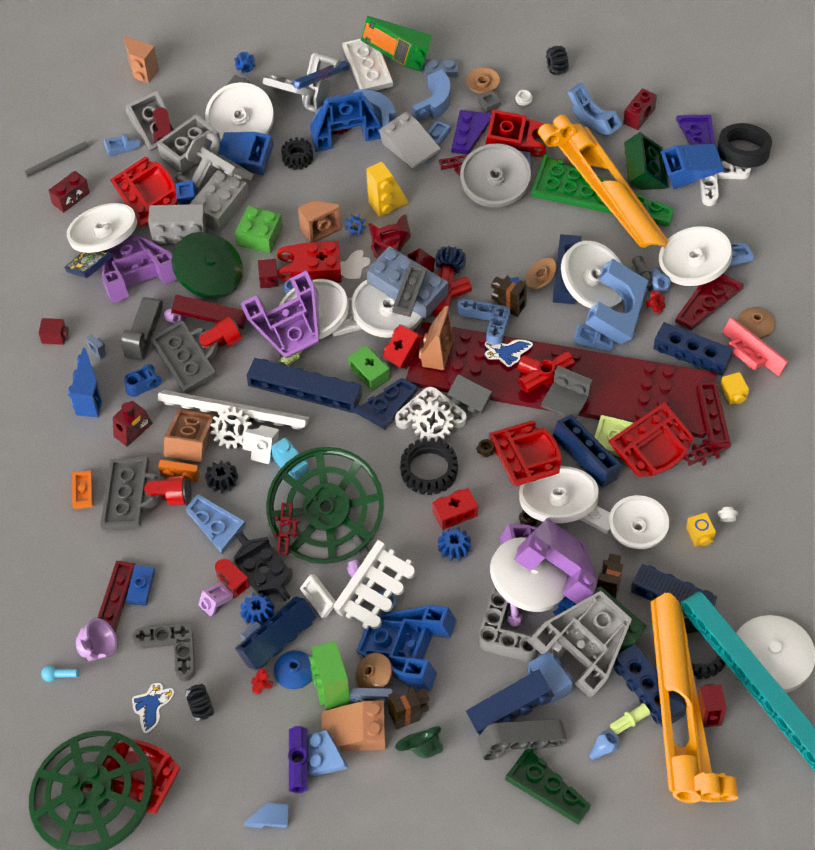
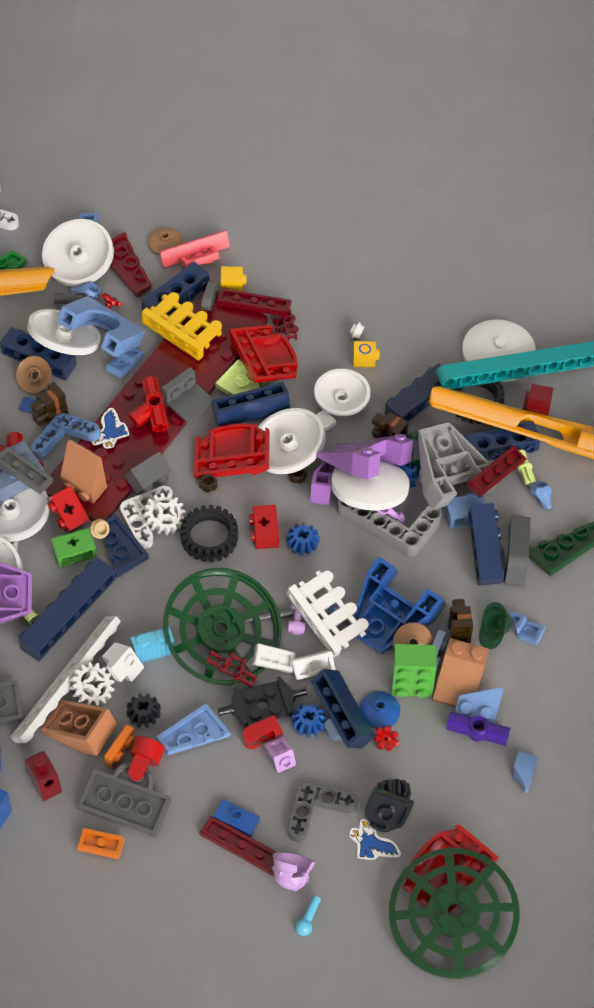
camera: 75 degrees left, 0 degrees up
none -> tan plate [90,519,109,539]
none -> yellow fence [142,292,222,361]
none -> dark grey beam [201,281,218,311]
none -> white plate [253,644,295,673]
none -> black tile [365,786,414,832]
none -> dark red tile [466,445,527,498]
none -> medium blue slope [509,611,546,646]

